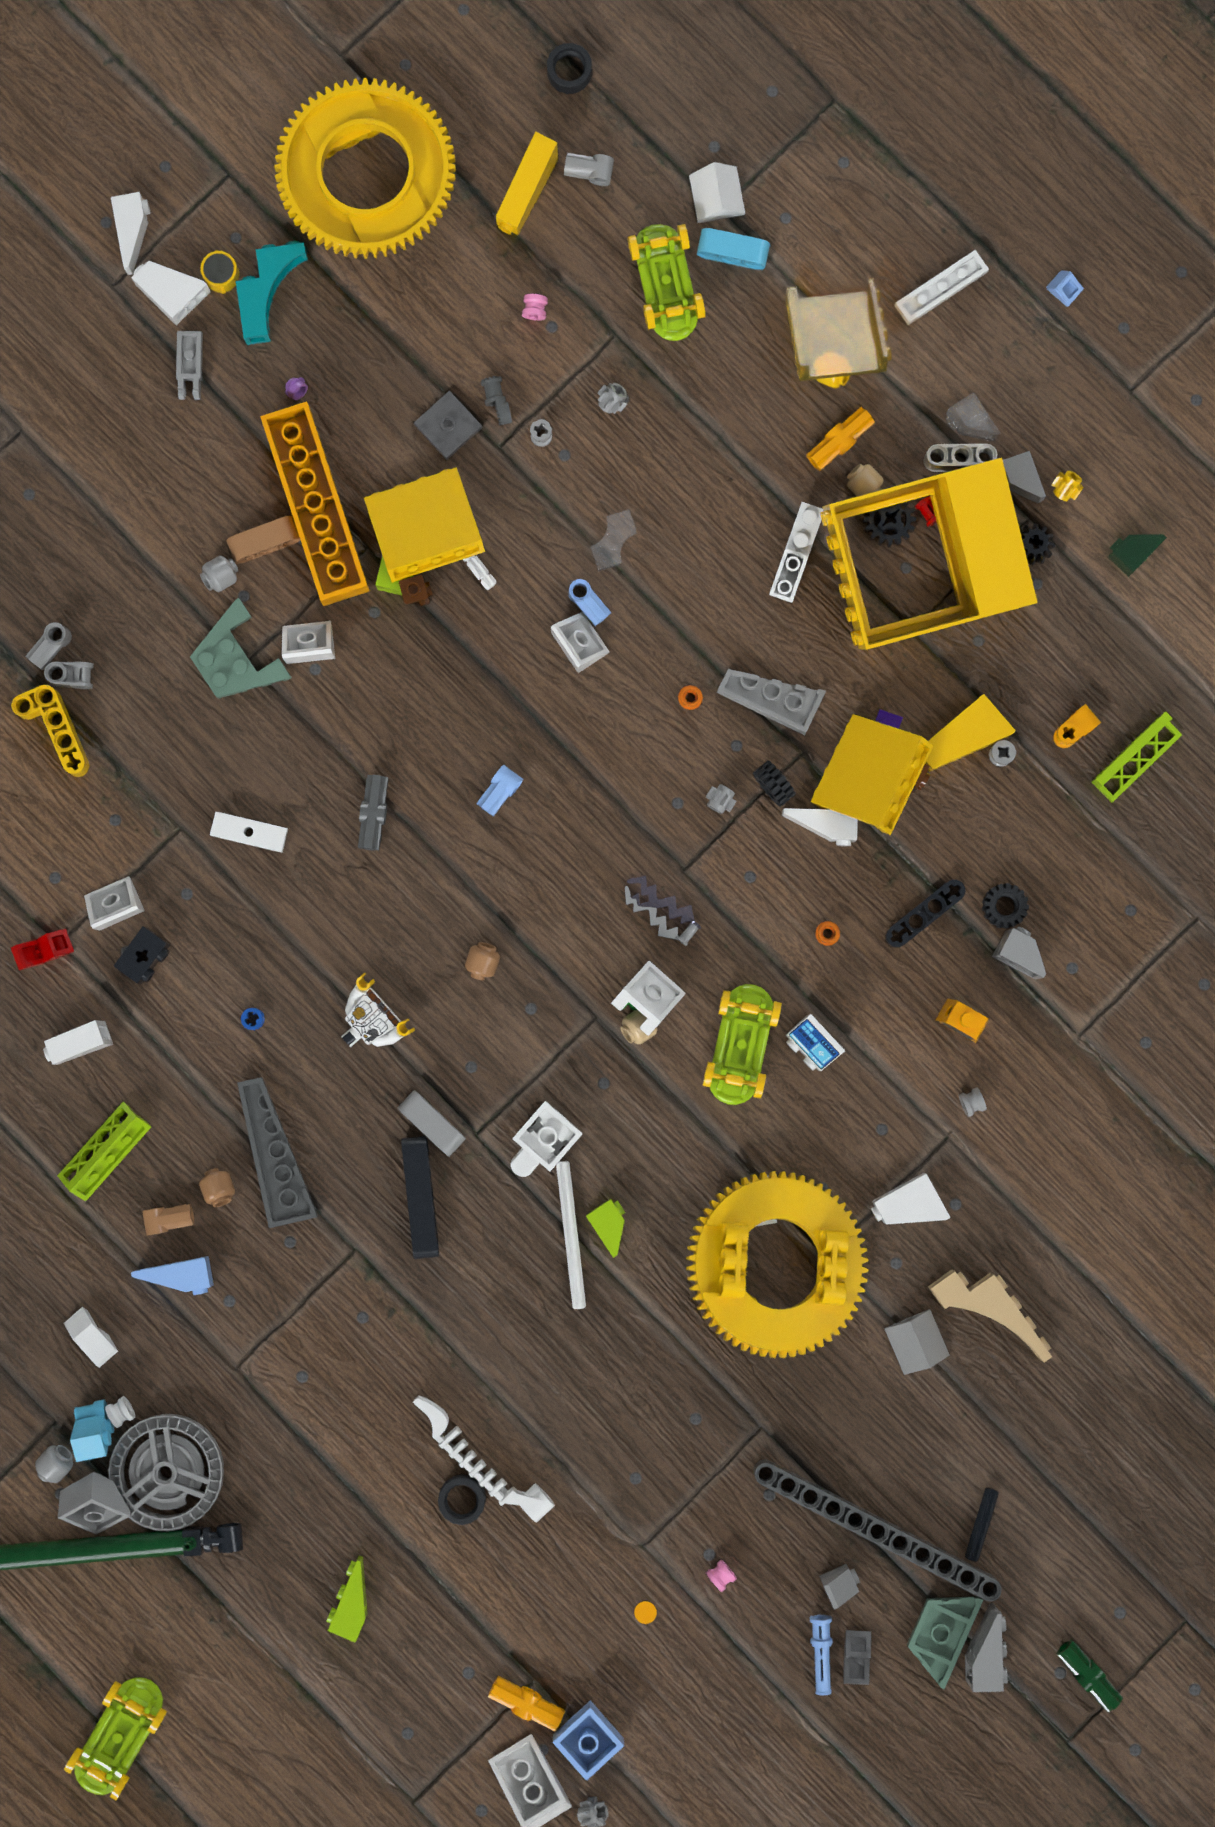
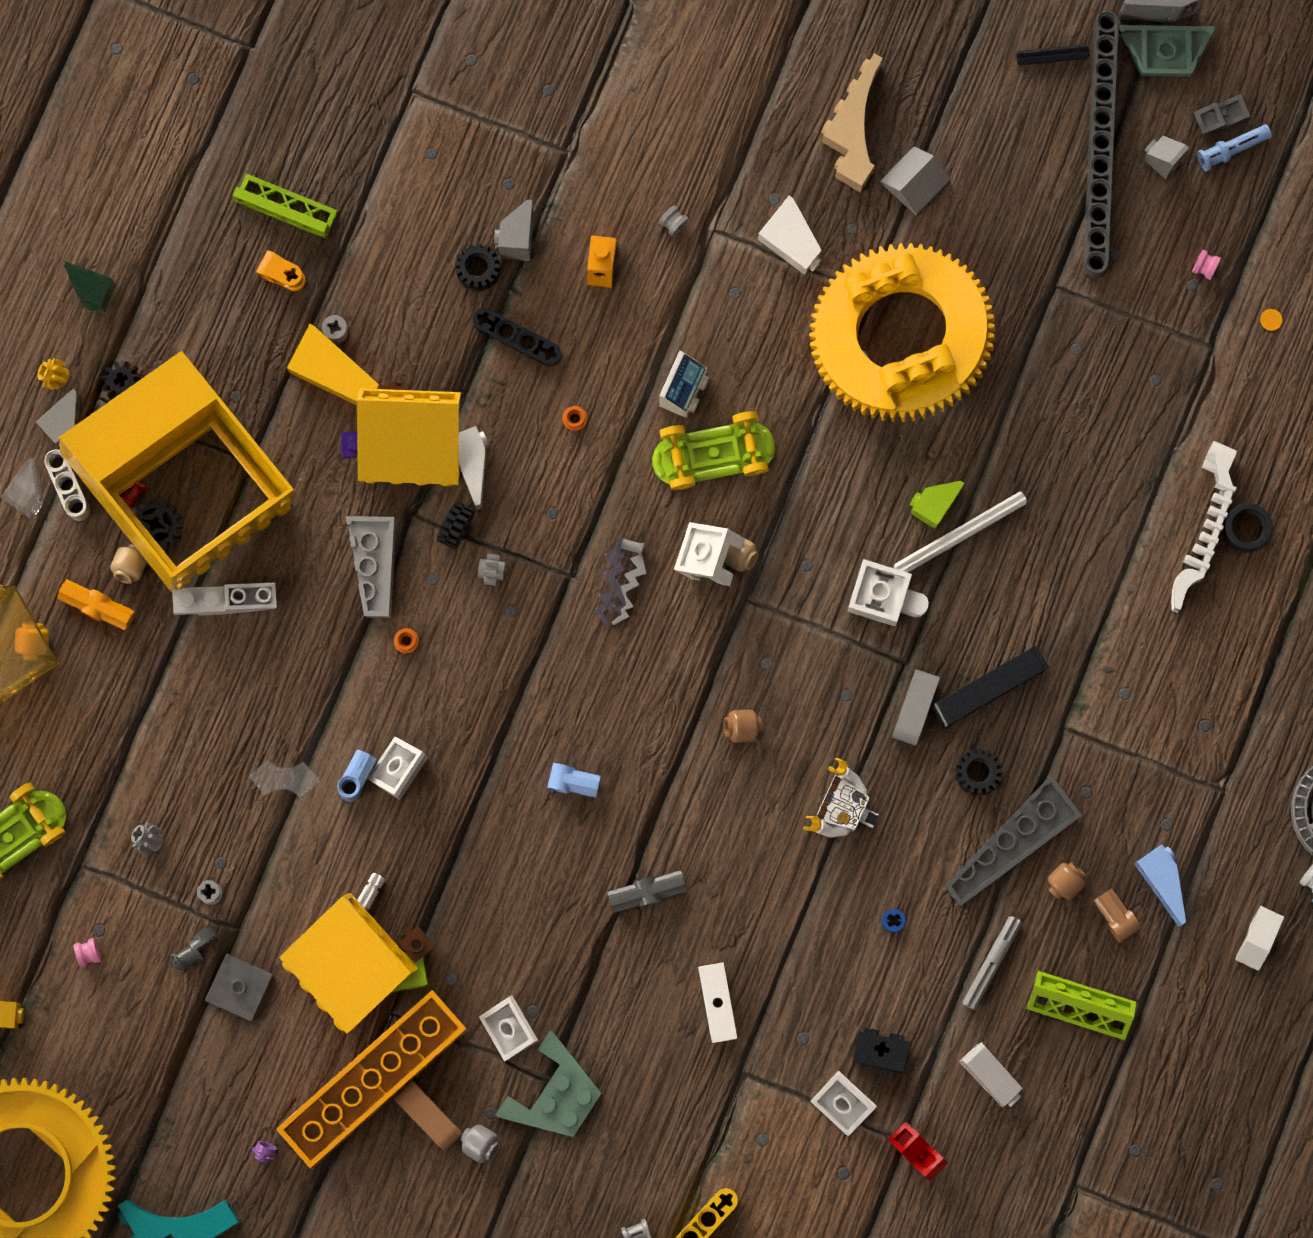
camera: 110 degrees left, 5 degrees down
none -> black tyre [955,748,1003,796]
none -> light grey axle [963,916,1022,1009]

